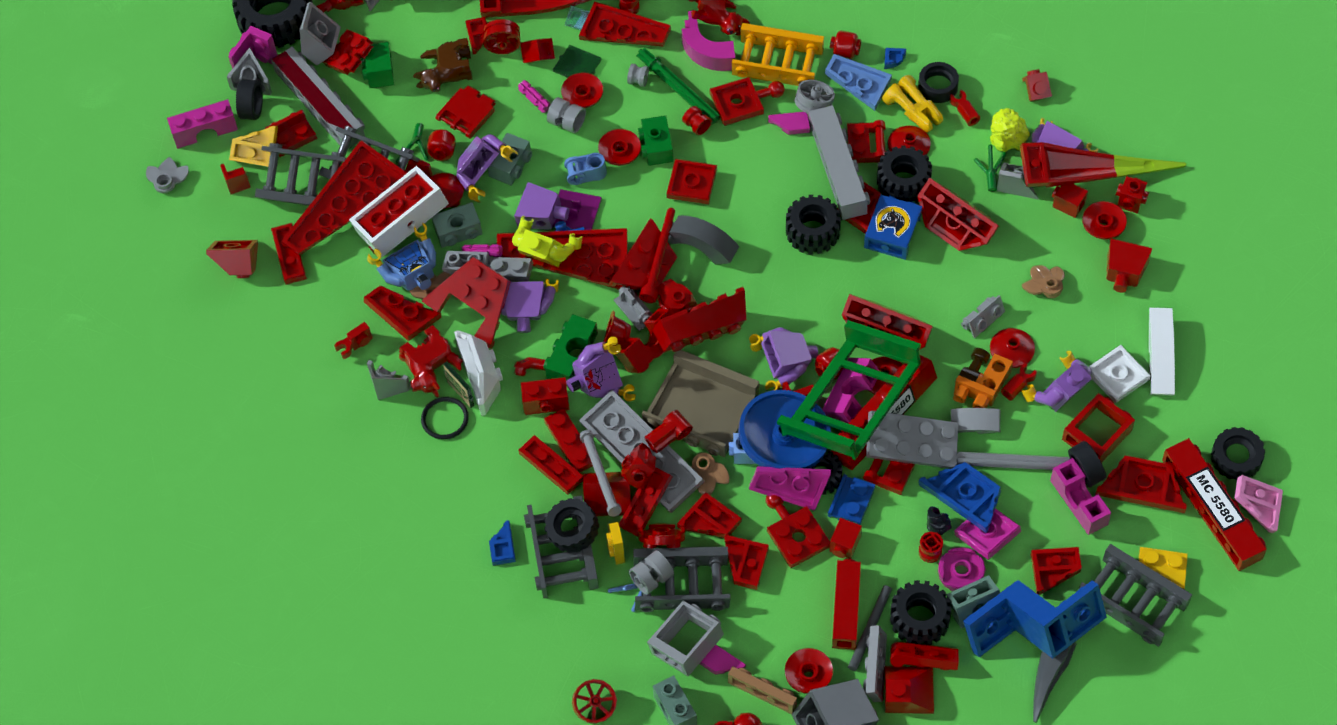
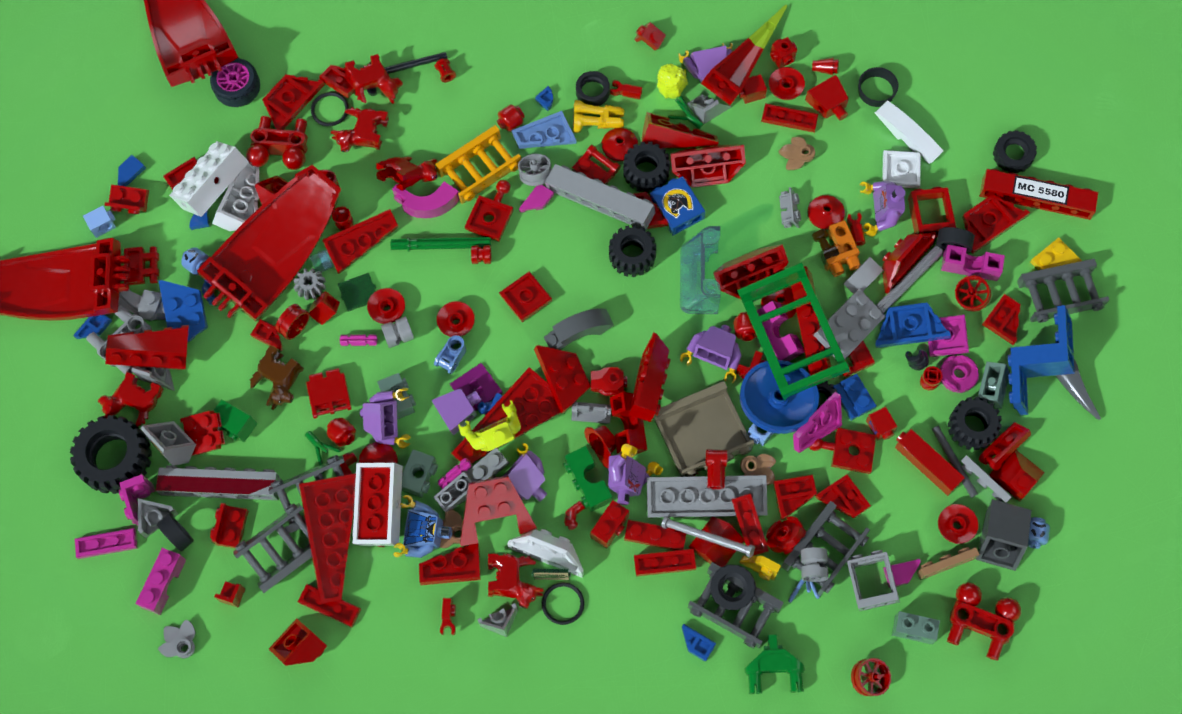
camera: 50 degrees left, 10 degrees up
yellow wing [229,126,278,167] -> none
red hand [621,443,656,489] -> none
light grey wheel [627,63,649,87] -> none
green brick [638,115,674,166] -> none
red piece [639,208,675,303] -> none
bright pink wing [1234,475,1283,533] -> none
none -> dark pink tile [75,528,138,559]
none -> light grey gear [294,268,326,301]
none -> red wedge [641,112,719,148]
none -> clear light blue windscreen [680,226,720,314]
none -> green connector [745,634,805,694]
none -> red tile [761,103,819,133]
none -> red cone [812,57,839,75]
none -> black tyre [859,67,899,107]
none -> red wedge [882,233,938,294]
none -> red wheel [955,275,992,312]

